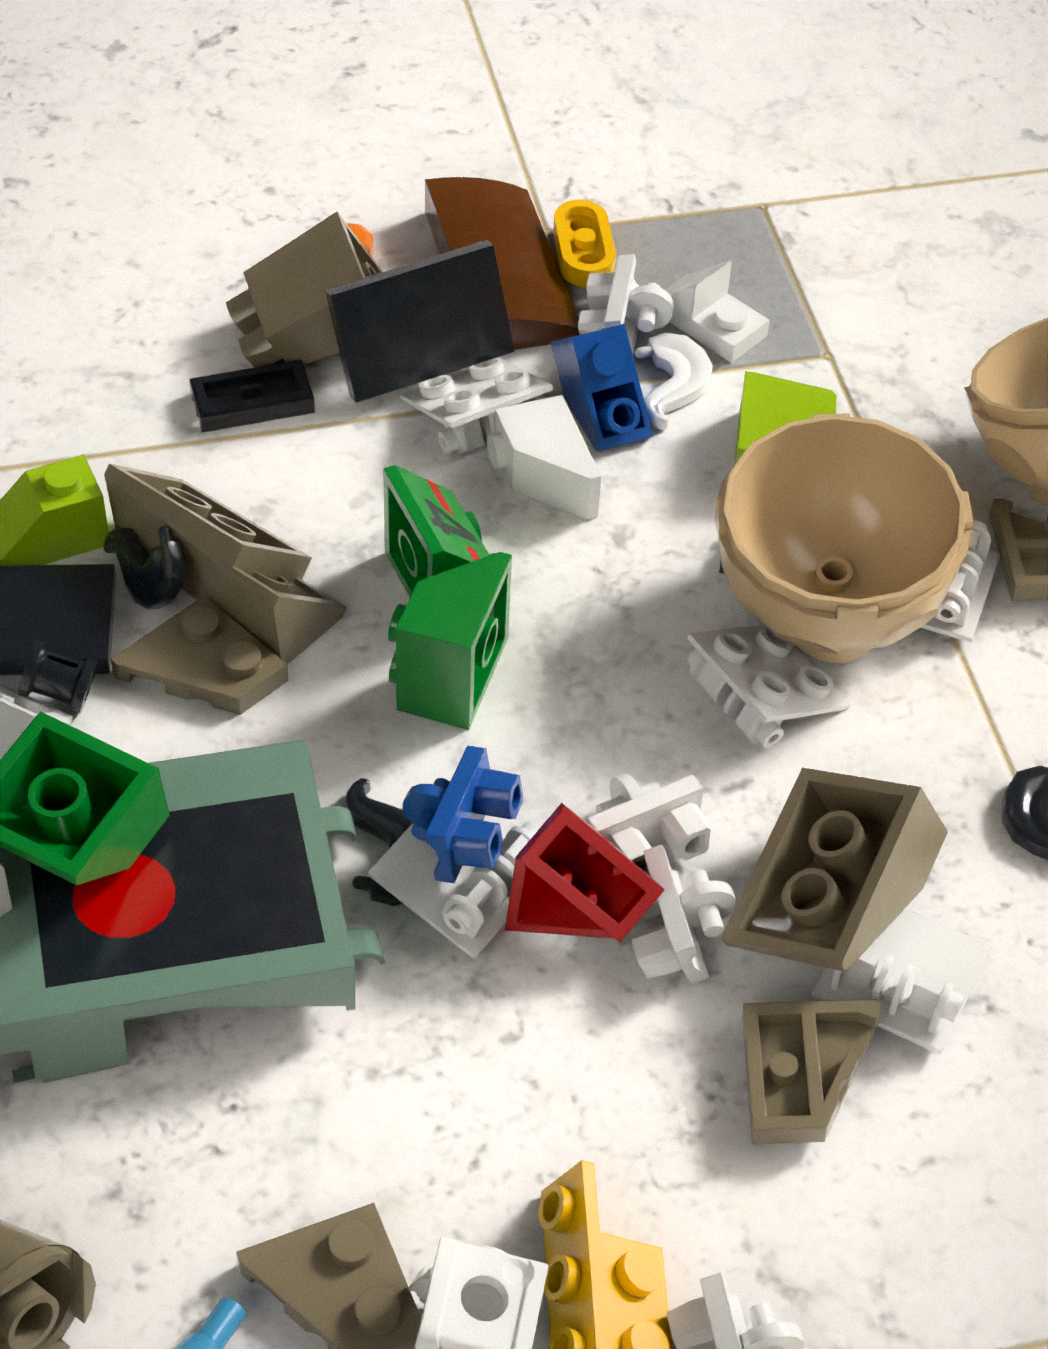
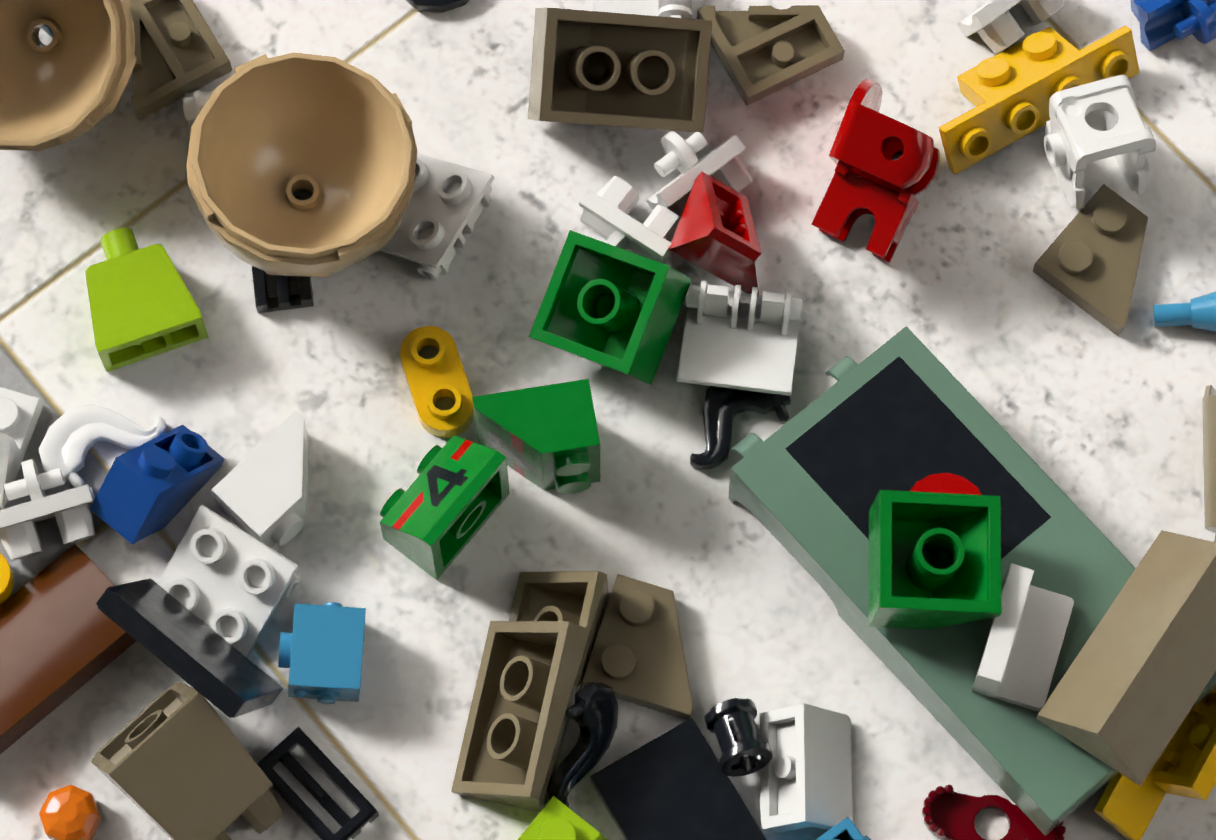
camera: 115 degrees left, 20 degrees up
blue hips [402,745,523,884] -> none
none -> dark azure head [278,602,366,704]
none -> yellow plate [400,326,474,438]
none -> green slope [529,230,692,385]
none -> red piece [811,78,940,263]

